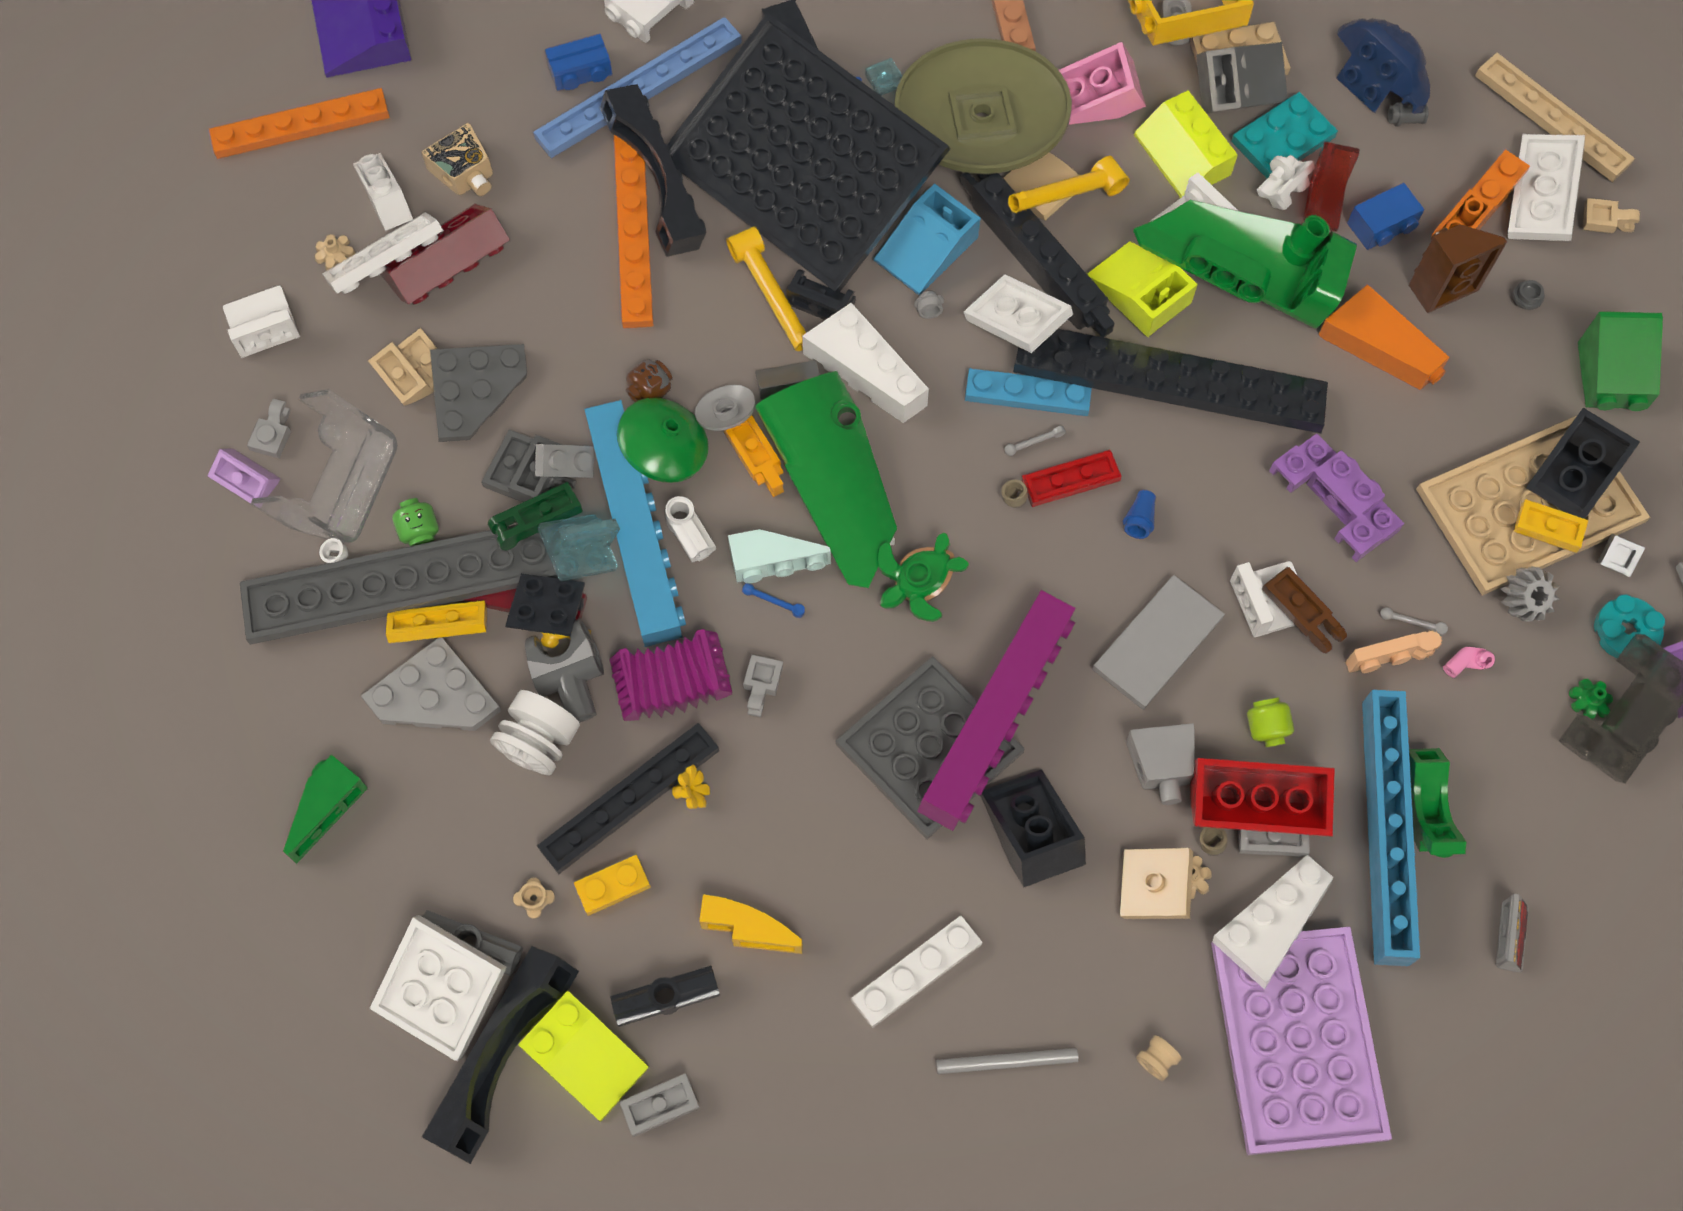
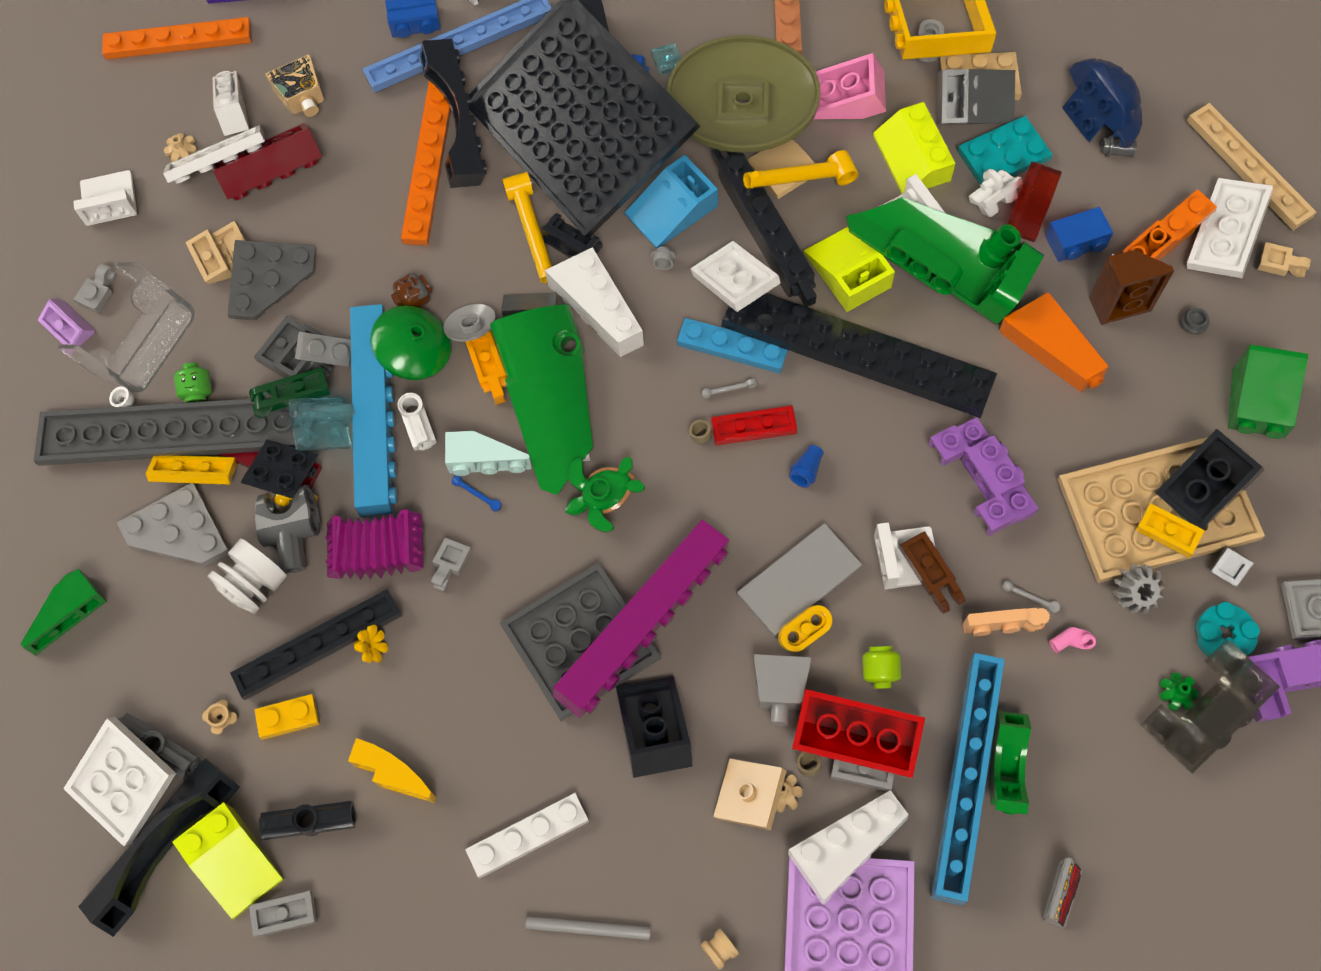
camera: 15 degrees right, 0 degrees up
none -> yellow plate [778,605,832,652]

